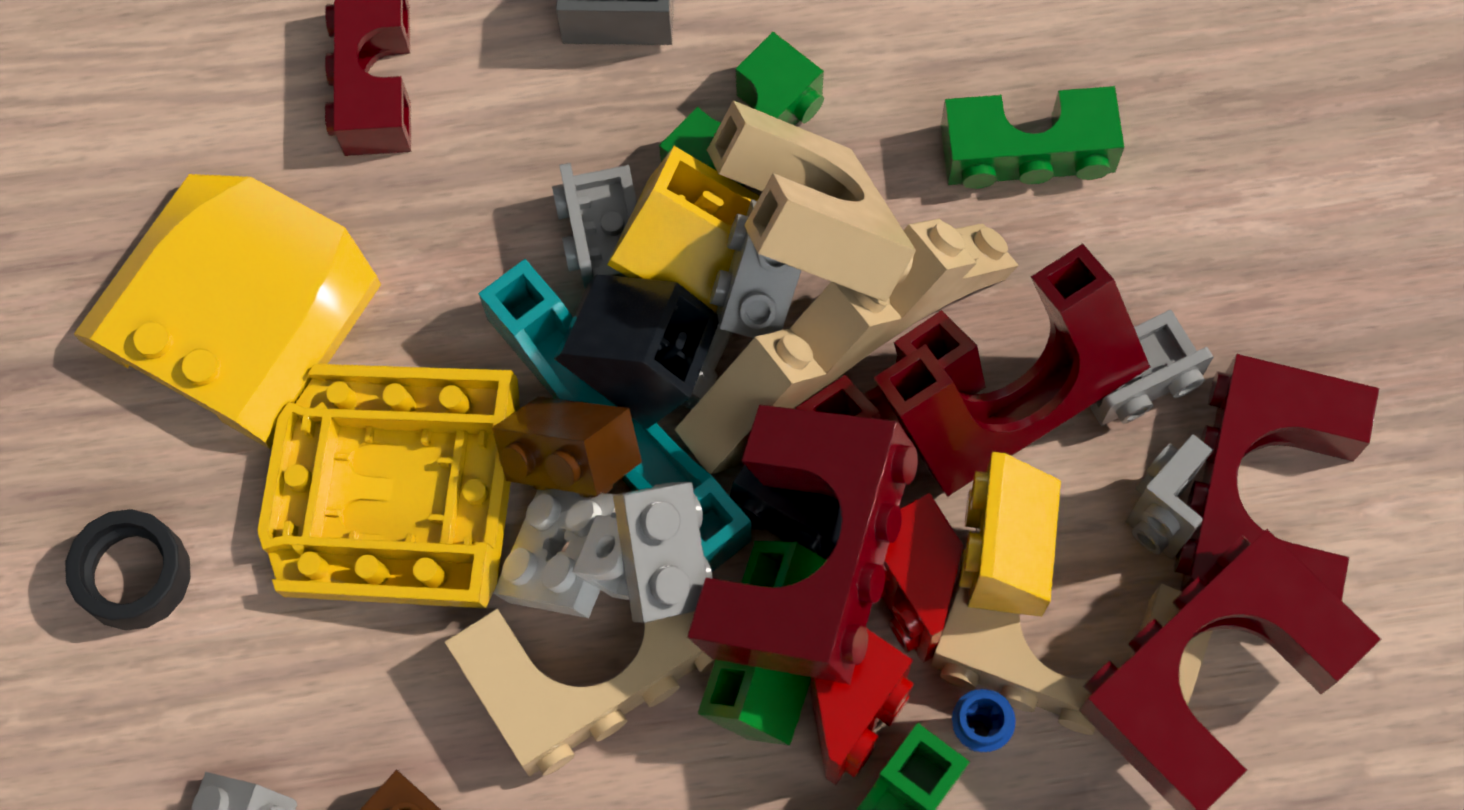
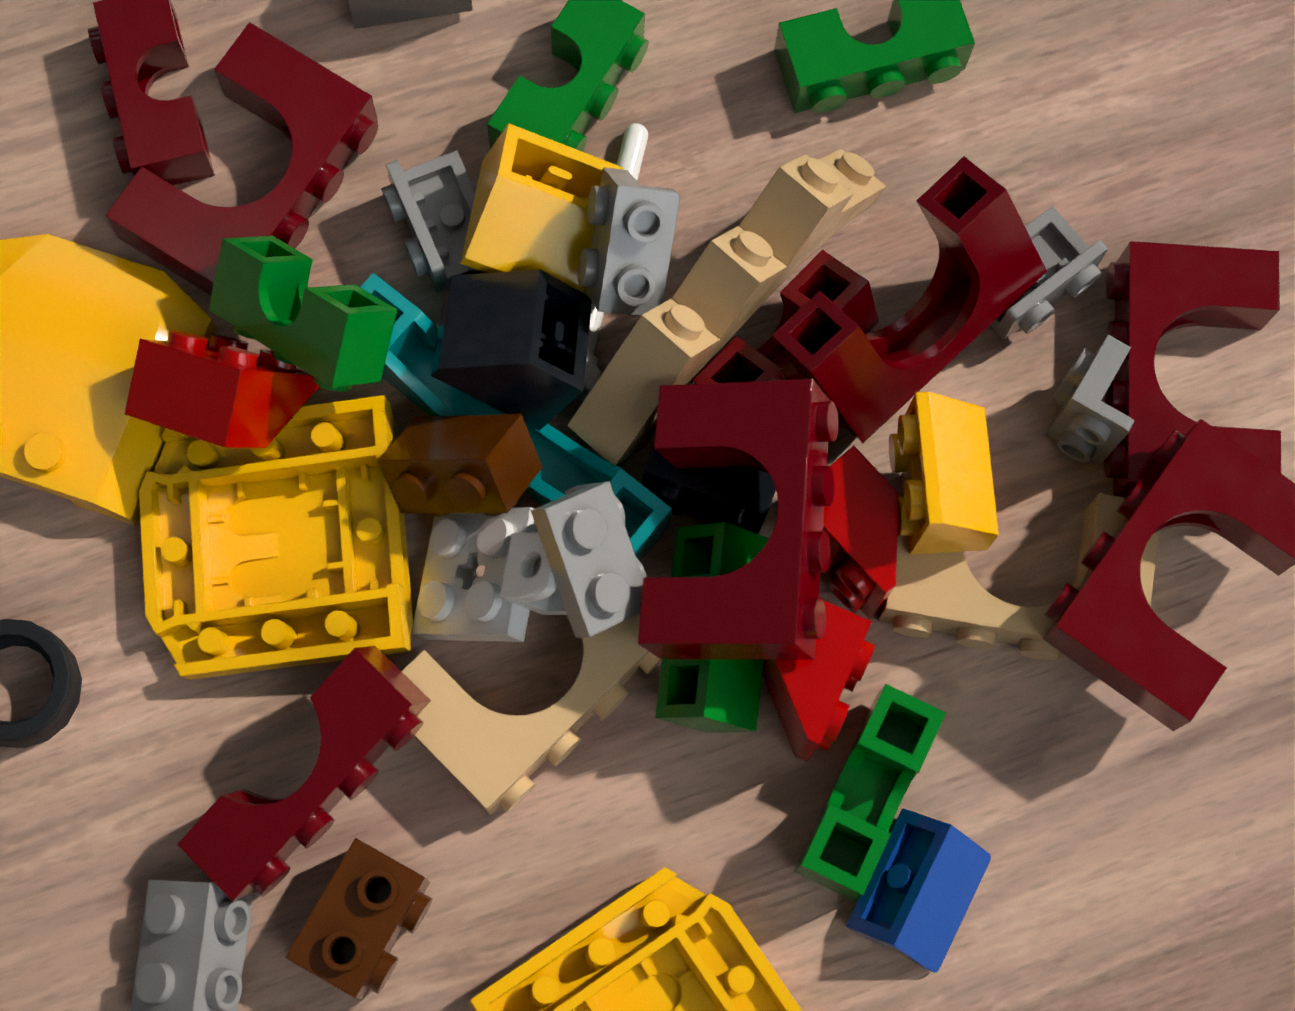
camera: 20 degrees left, 5 degrees up
tan arch [707,100,916,302] -> none
blue cone [952,689,1016,752] -> none
none -> dark red arch [105,22,378,295]
none -> red slope [124,330,319,448]
none -> dark red arch [177,646,431,901]
none -> green arch [209,236,397,392]

